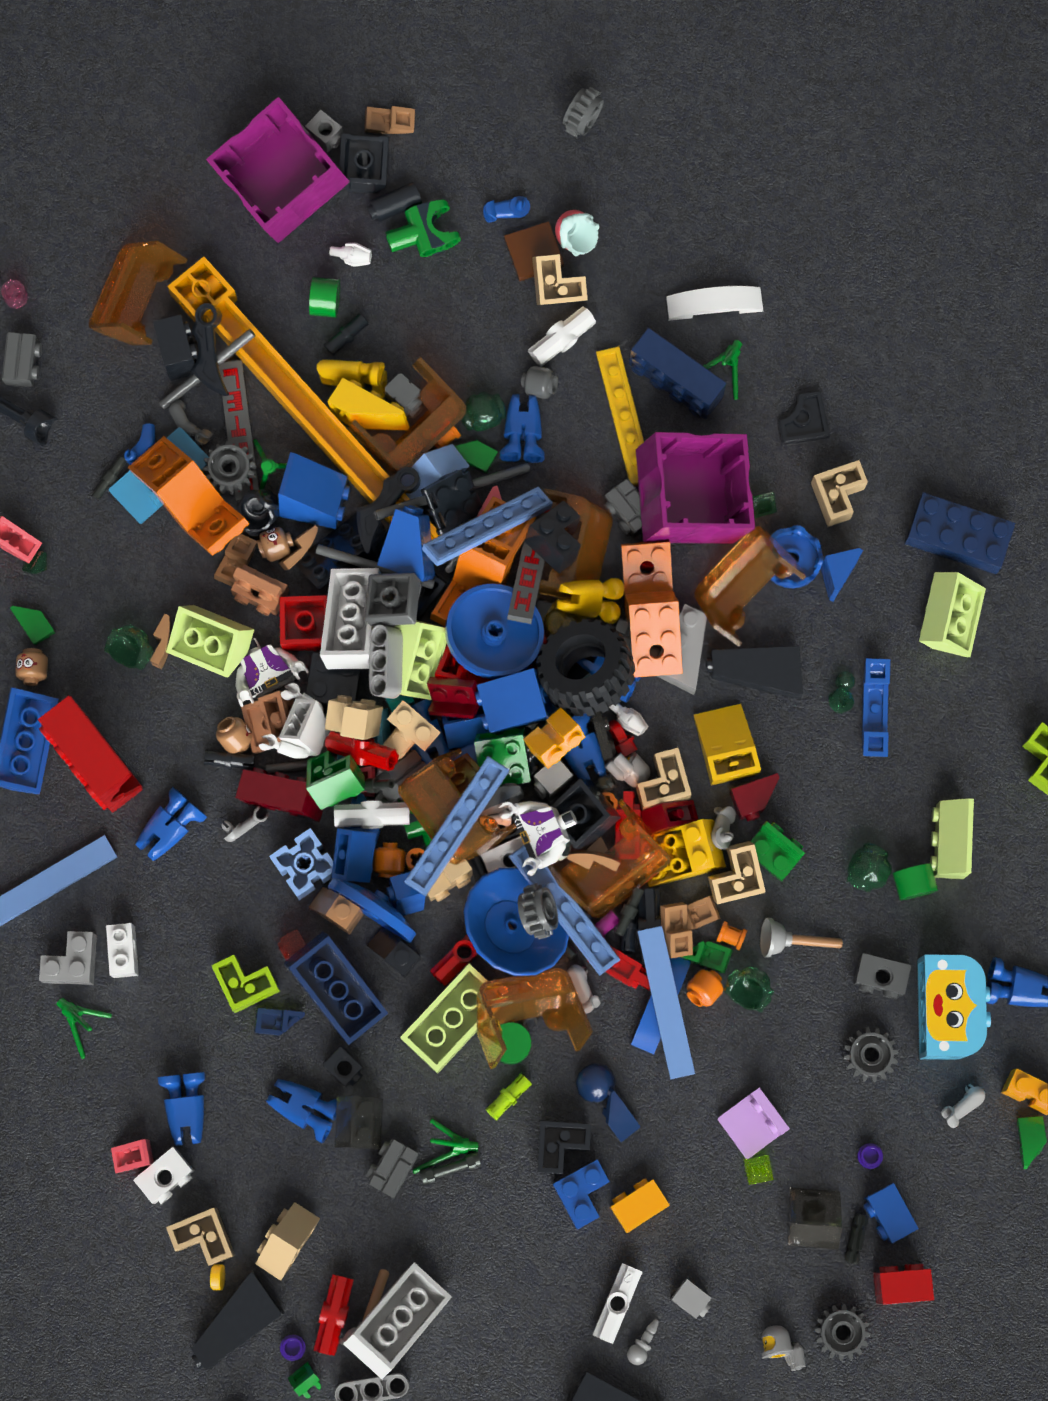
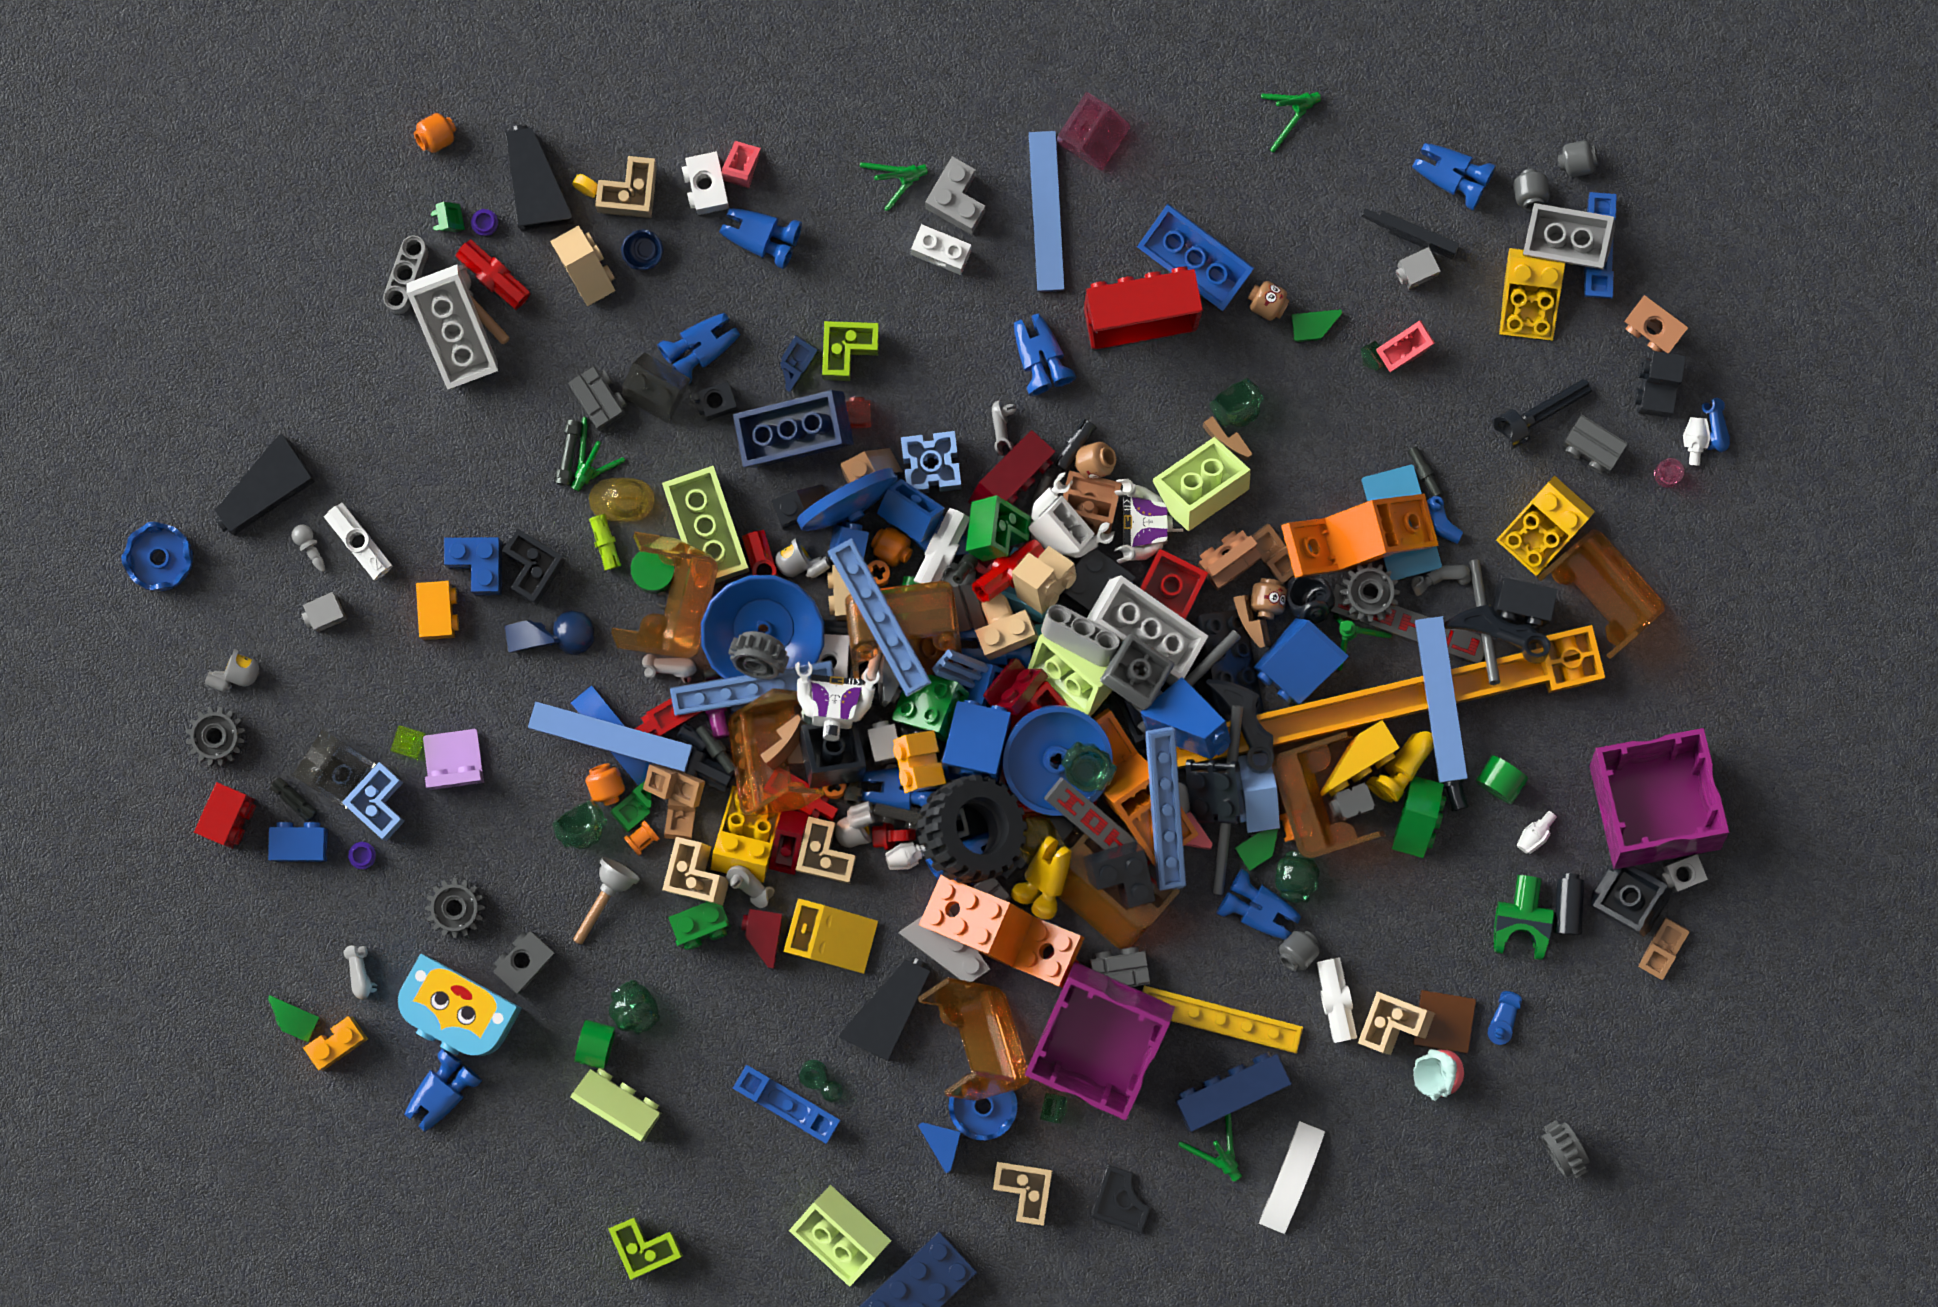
camera: 120 degrees right, 5 degrees up
none -> light blue brick [342,762,404,841]
none -> clear yellow piece [589,478,654,521]
none -> dark blue hair [621,229,664,270]
none -> light grey piece [775,538,832,578]
none -> medium blue tile [932,649,989,688]
none -> clear green hair [1062,741,1117,792]
none -> green brick [1392,776,1446,858]
none -> medium blue tile [1415,616,1467,783]
none -> yellow slope [1496,476,1595,576]

